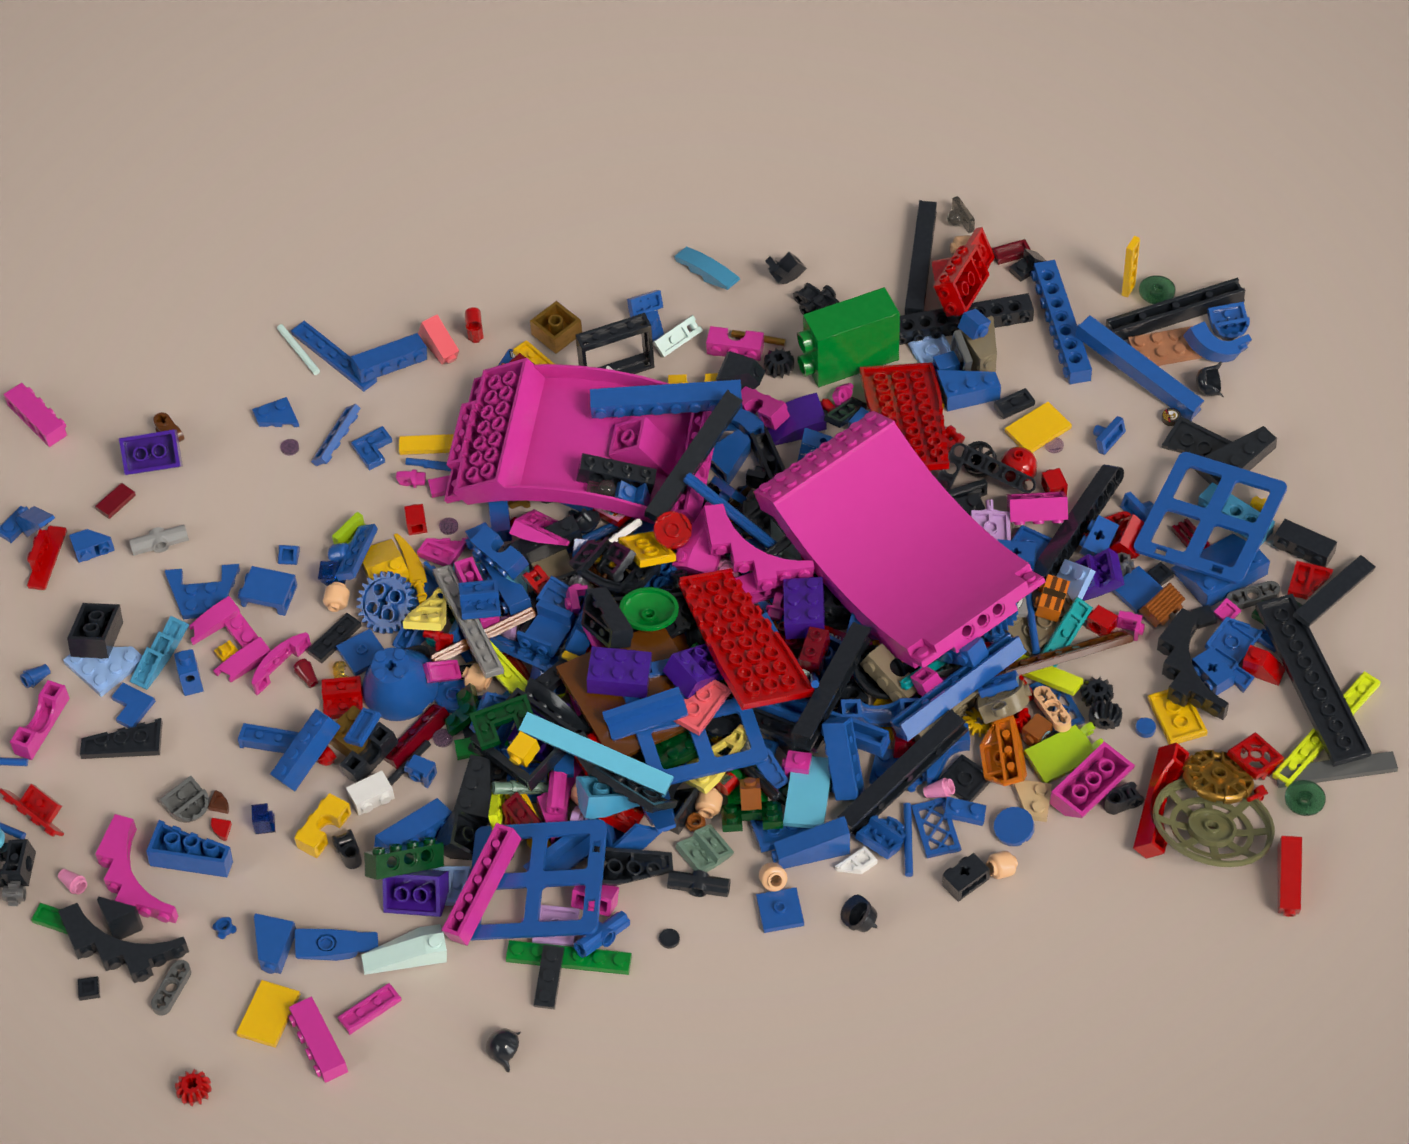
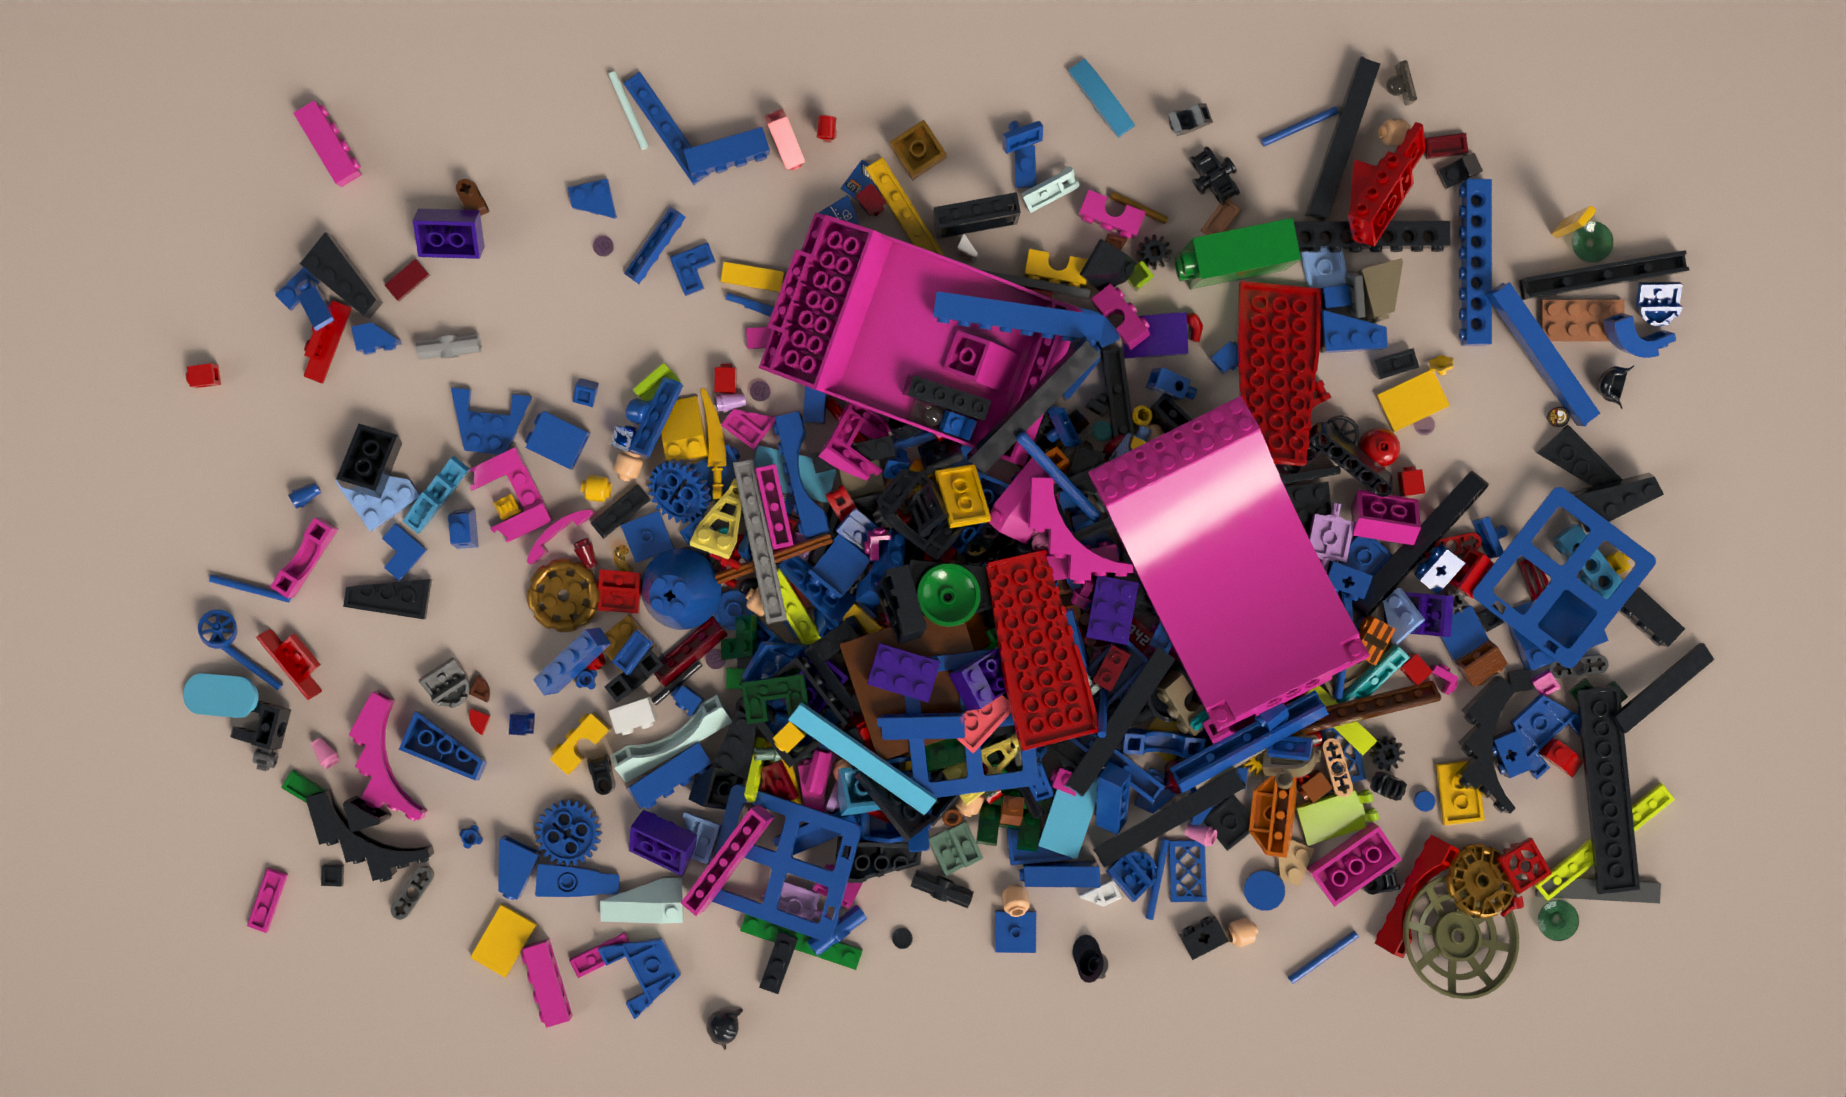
camera: 15 degrees right, 35 degrees up
red gear [175,1069,212,1107] -> none
blue container [238,723,299,753] -> none
dark green brick [364,837,444,880] -> none
dark pink piece [396,469,426,488] -> none
dark pink tile [423,660,462,683] -> none
blue slope [458,579,501,620] -> none
blue arch [470,525,529,580] -> none
red tile [653,511,692,550] -> none
black tile [824,397,867,428] -> none
dark pink piece [832,383,854,407] -> none
blue plate [943,797,986,826] -> none
blue brick [958,309,991,340] -> none
blue tile [1093,416,1126,455] -> none
red slope [1277,836,1302,917] -> none
red wing [1287,561,1333,600] -> none
none -> dark pink tile [247,868,288,933]
none -> black wedge [300,232,383,318]
none -> pearl gold plate [527,559,600,632]
none -> blue gear [535,799,603,867]
none -> blue plate [576,669,598,690]
none -> yellow head [581,474,612,502]
none -> blue wing [598,938,681,1019]
none -> light aqua arch [610,695,733,783]
none -> lavender cone [715,393,746,413]
none -> lime panel [1127,260,1154,291]
none -> blue bar [1260,106,1339,147]
none -> blue bar [1288,931,1359,984]
none -> yellow plant [1429,355,1454,375]

